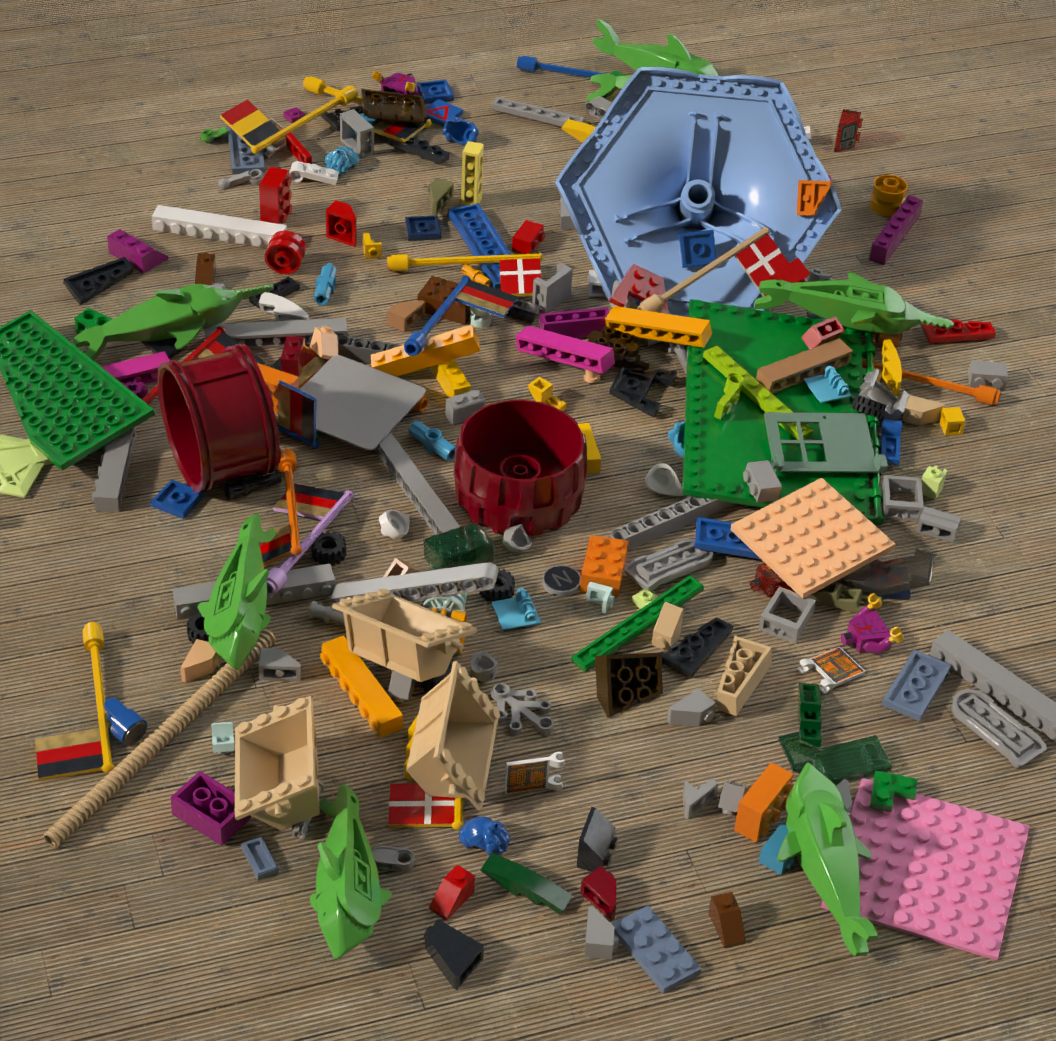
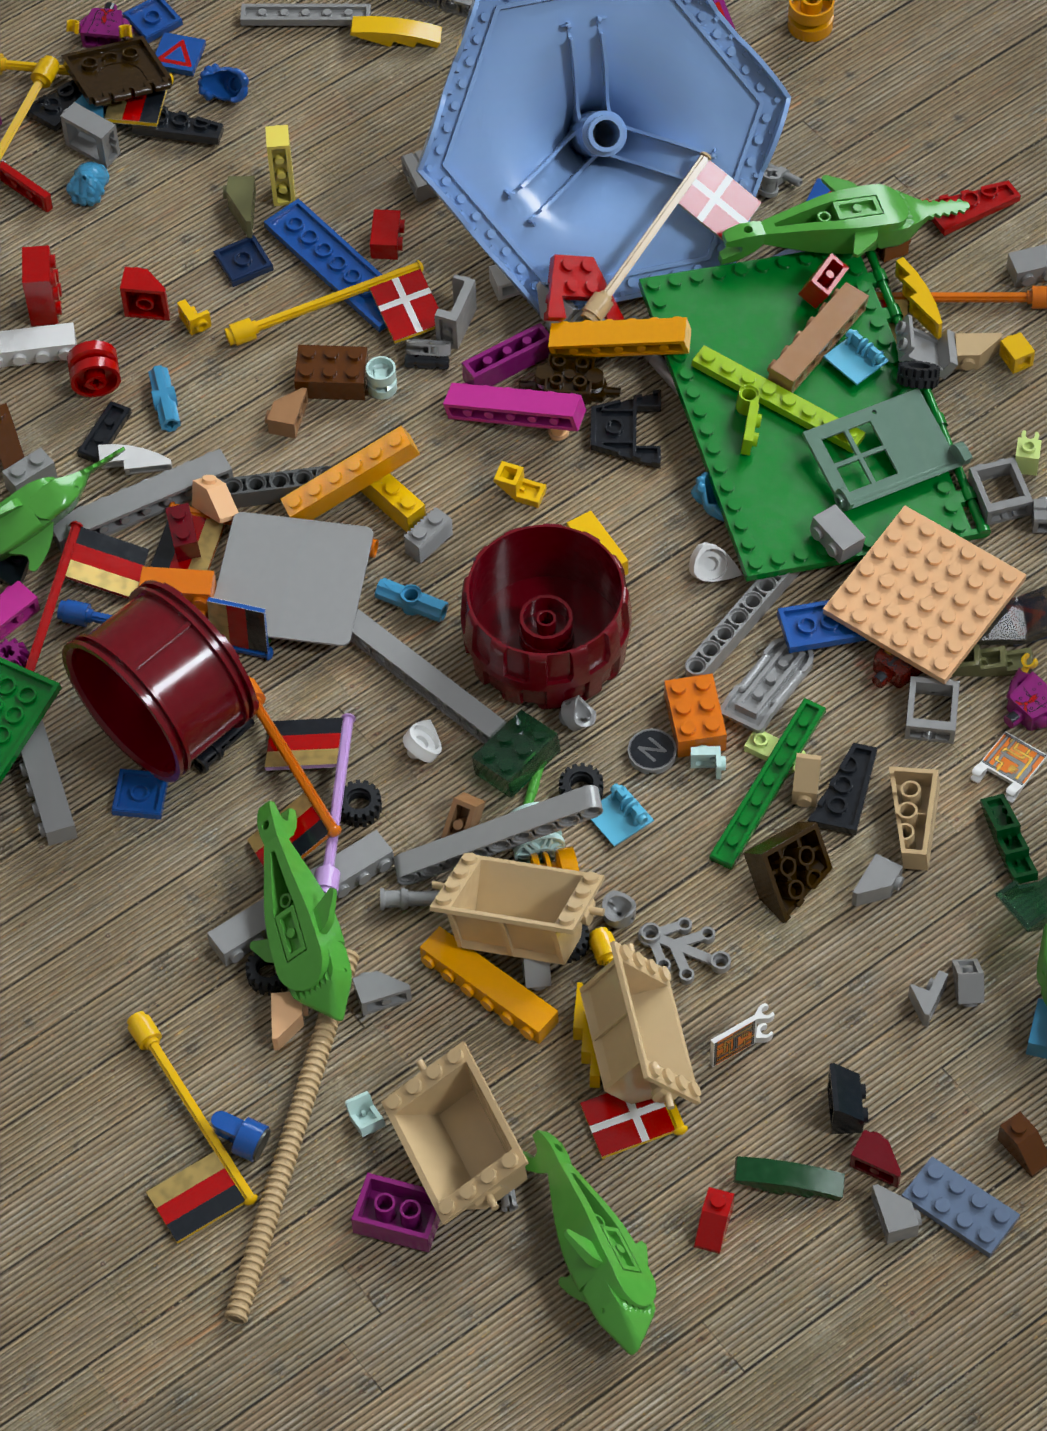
camera: 15 degrees left, 15 degrees up
sand blue tile [241,837,279,880] -> none
white plate [289,161,339,186] -> none
light grey piece [372,846,414,872] -> none
flag [404,276,518,356] -> none
black slope [424,919,484,990] -> none
blue hair [459,816,510,856] -> none
light orange pin [461,264,492,287] -> none
blue tile [679,230,716,268] -> none
orange brick [734,762,794,842] -> none
red slope [768,258,810,283] -> none
orange wing [797,180,833,216] -> none
magenta brick [869,195,923,265] -> none
blue plate [881,419,902,466] -> none

